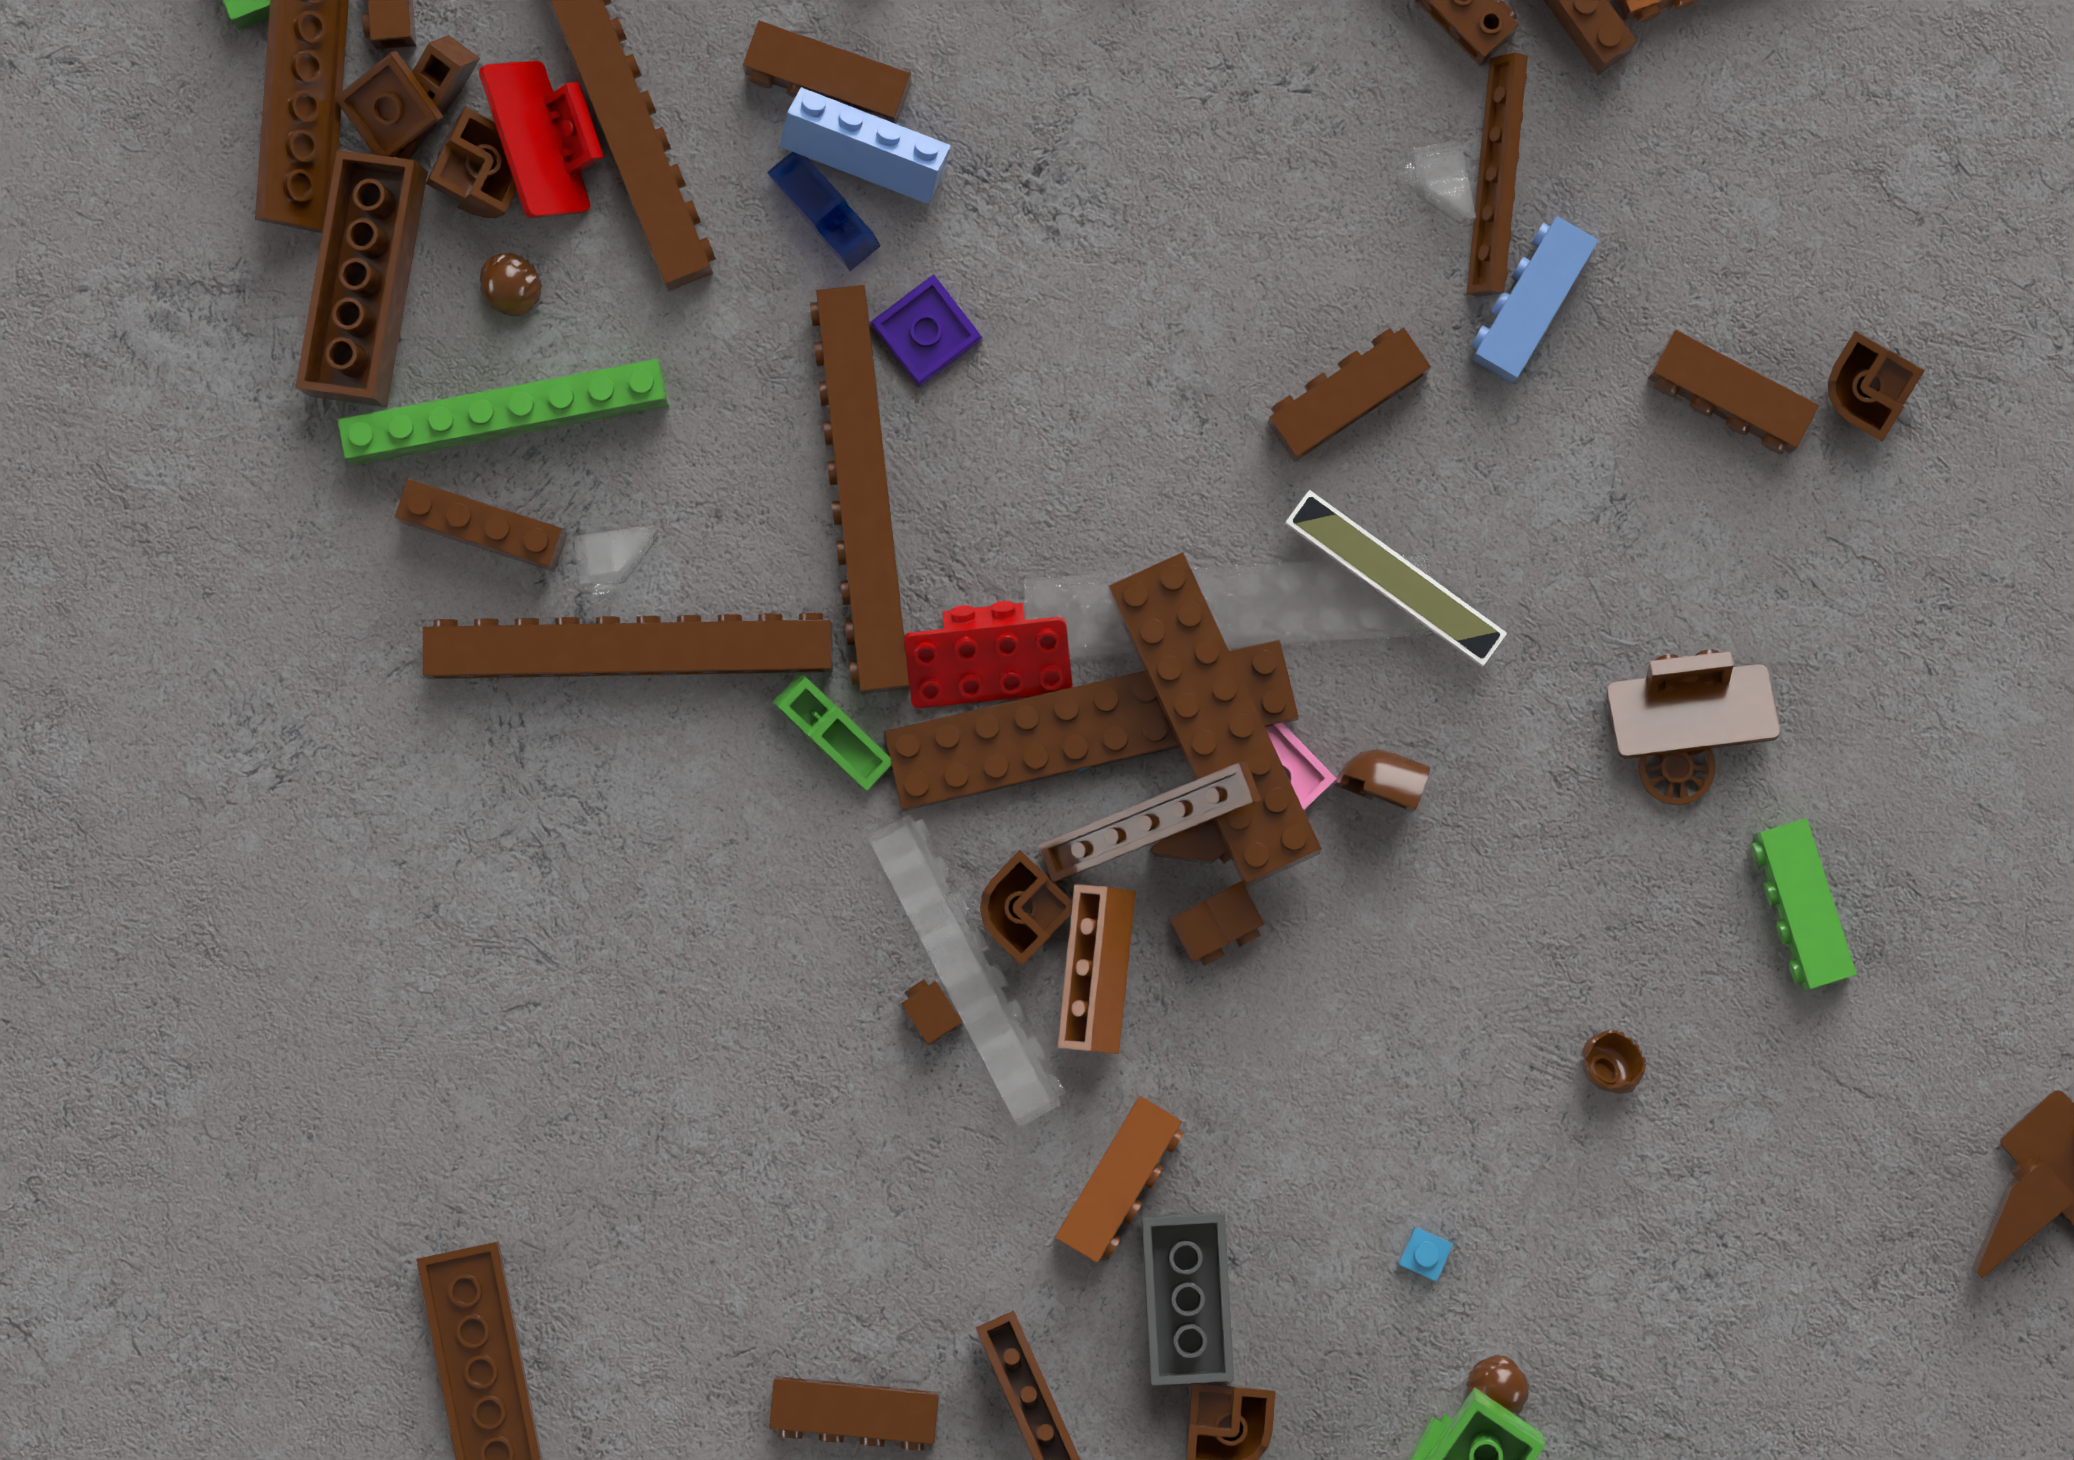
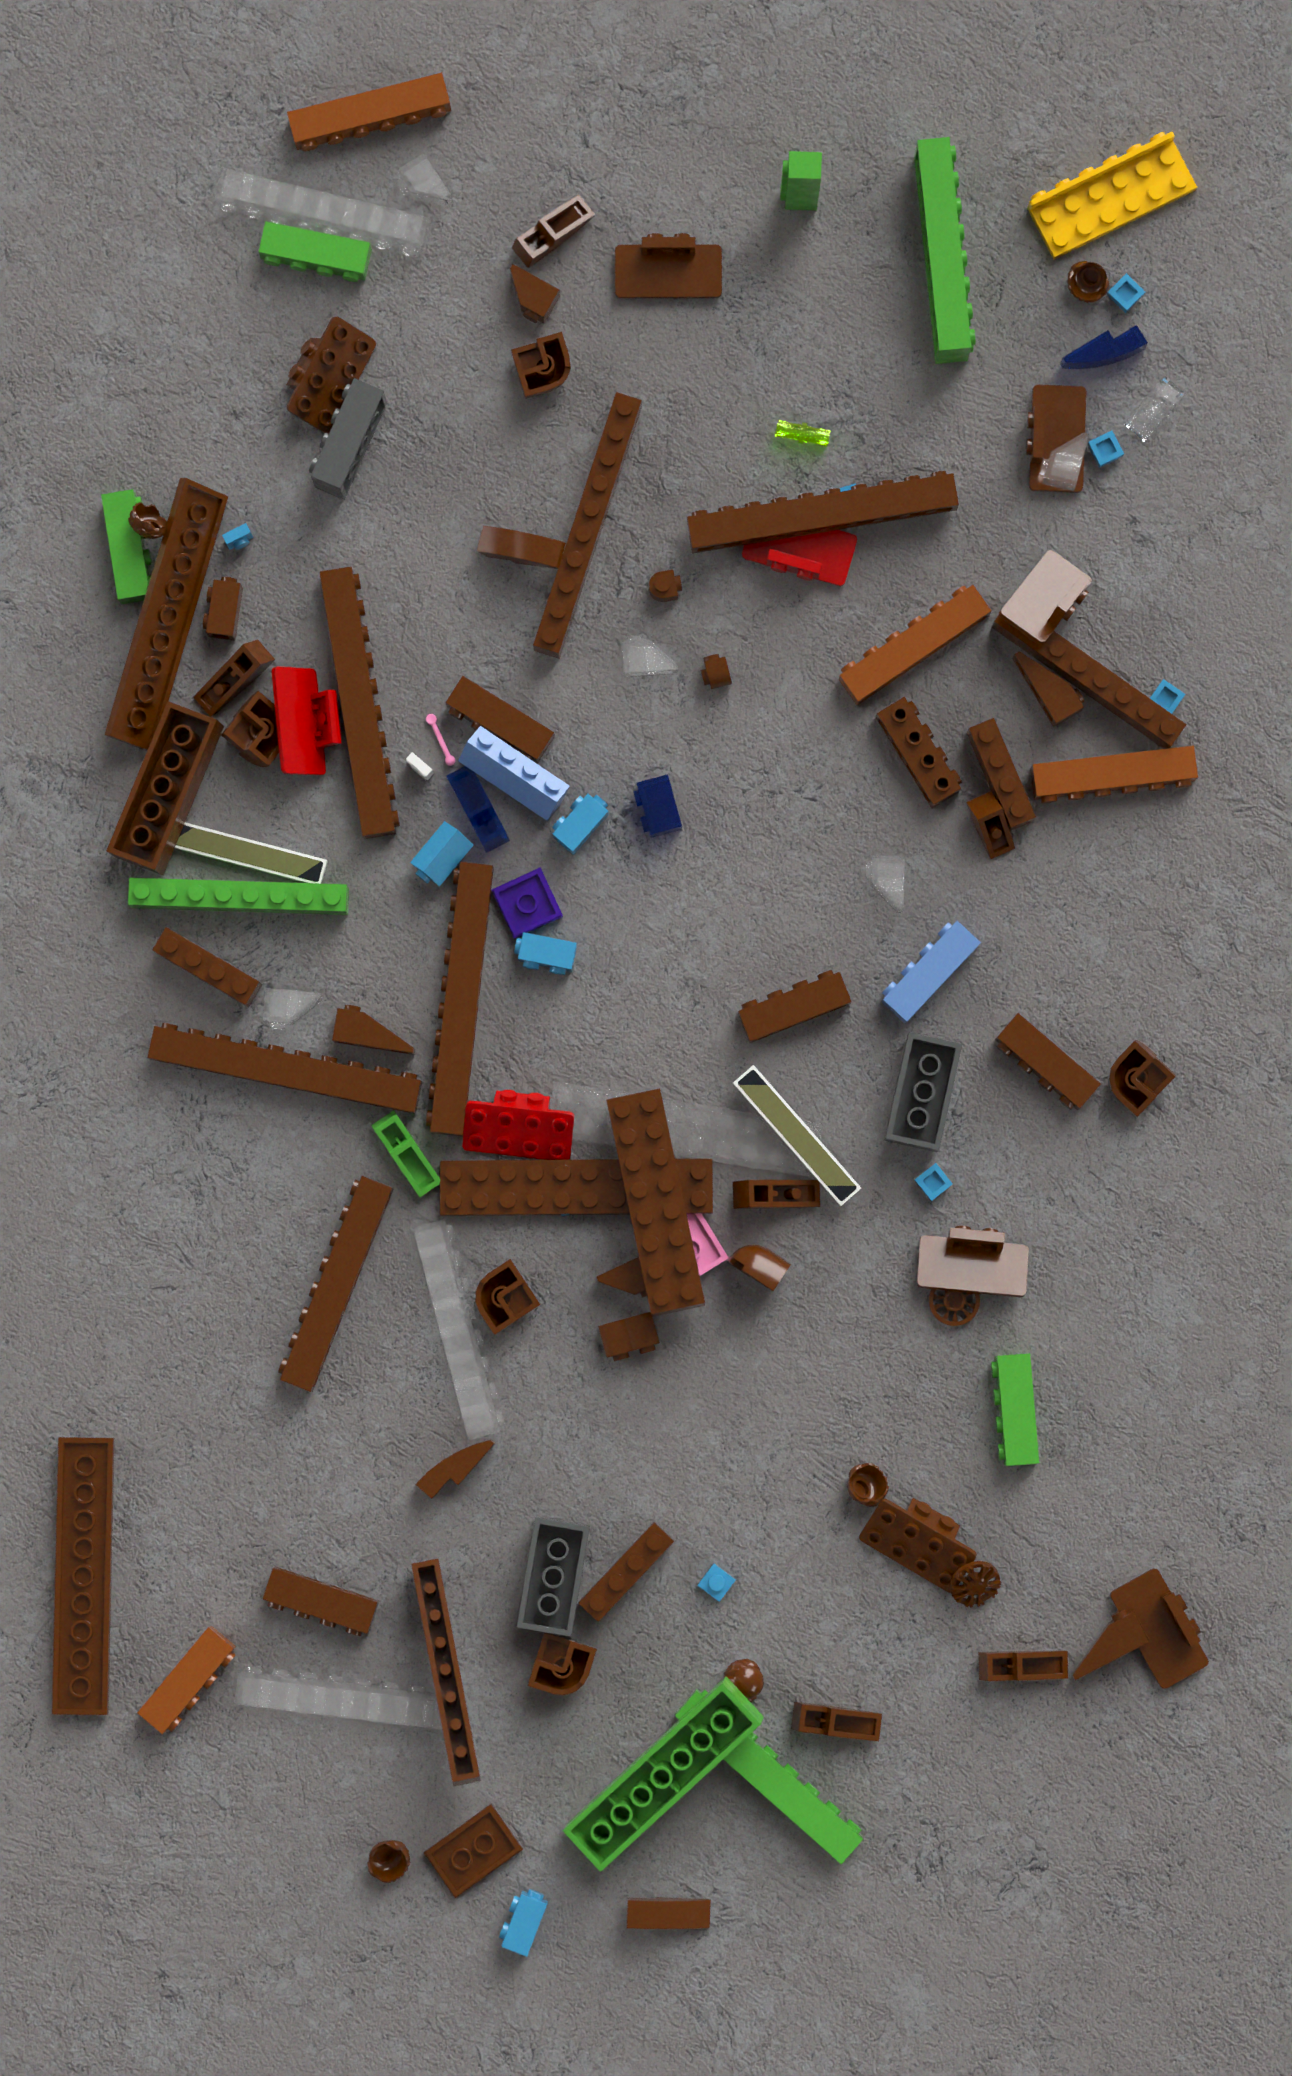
camera: 15 degrees right, 0 degrees up
reddish brown tile [334,51,444,157] -> none
reddish brown hair [479,253,542,317] -> none
reddish brown brick [901,979,963,1045] -> none
plate [1039,761,1261,882] -> none
dark orange brick [1055,1096,1185,1263] -> none
dark orange brick [1057,884,1136,1054] -> none
reddish brown plate [1466,52,1528,297] -> none
none -> olive tile [174,823,328,884]
none -> reddish brown brick [278,1176,394,1392]
none -> reddish brown slope [332,1005,415,1055]
none -> white tile [406,752,434,781]
none -> dark azure brick [410,821,474,886]
none -> reddish brown slope [415,1440,495,1499]
none -> bright pink hinge [426,714,456,766]
none -> dark azure brick [514,932,577,975]
none -> dark azure brick [552,794,609,855]
none -> reddish brown brick [578,1522,674,1622]
none -> clear blue brick [633,774,682,838]
none -> reddish brown slope [733,1180,820,1209]
none -> reddish brown slope [791,1701,882,1741]
none -> reddish brown bracket [859,1498,977,1593]
none -> dark grey brick [884,1032,962,1152]
none -> dark azure plate [914,1163,953,1201]
none -> reddish brown wheel [949,1561,1001,1608]
none -> reddish brown slope [966,791,1015,859]
none -> reddish brown slope [978,1650,1068,1681]

